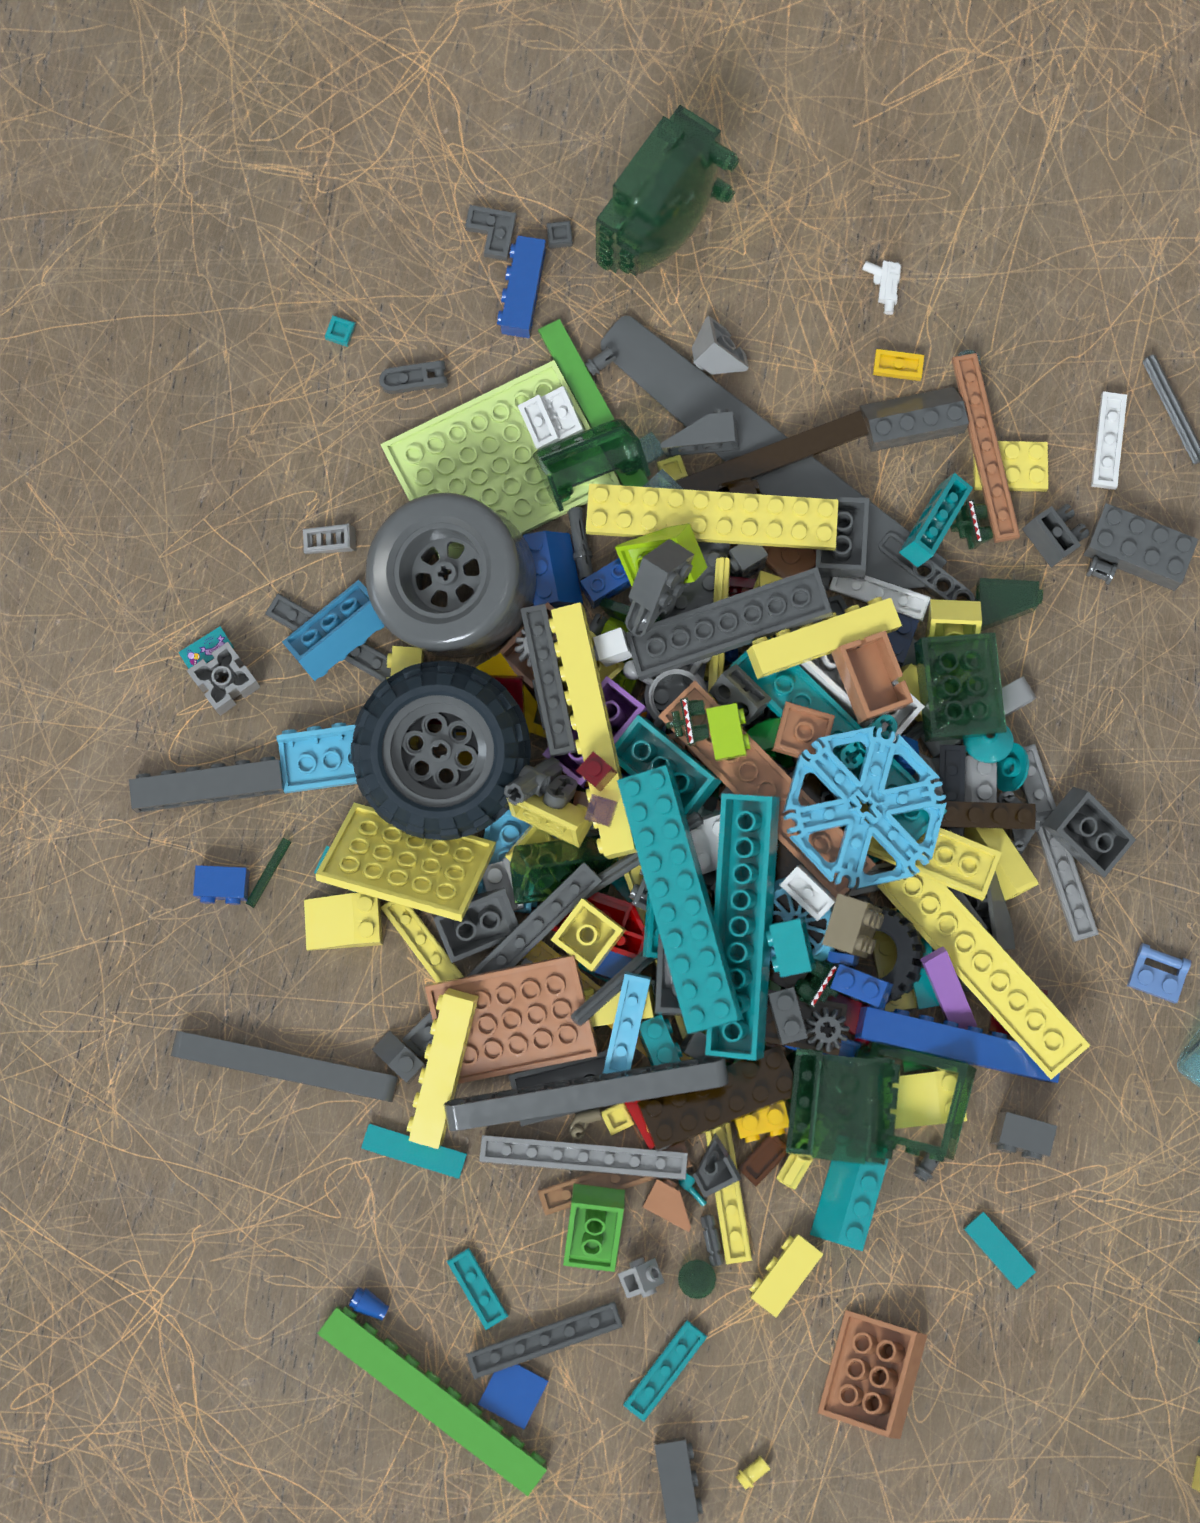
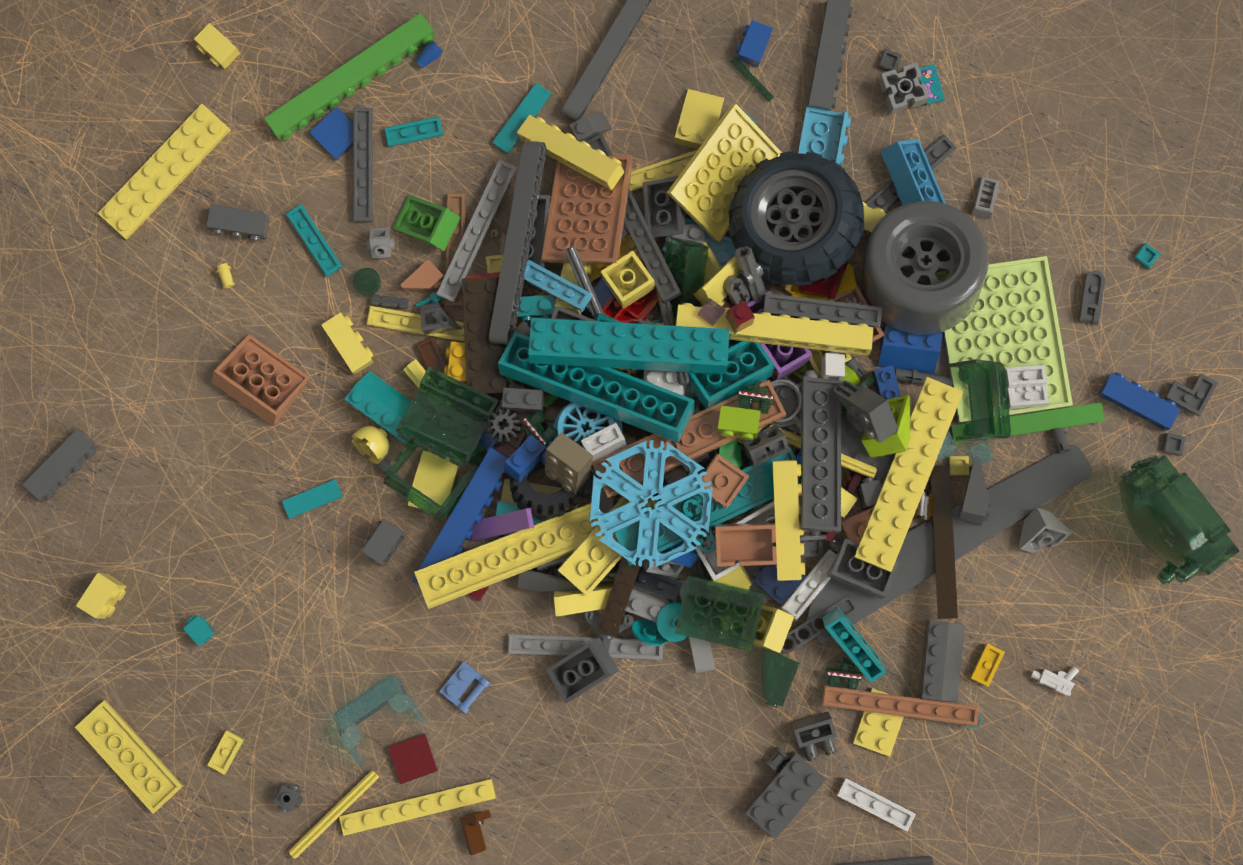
camera: 105 degrees right, 5 degrees up
teal brick [766,917,816,978] -> none
none -> light yellow cylinder [351,426,389,464]
none -> dark grey tile [878,49,902,71]

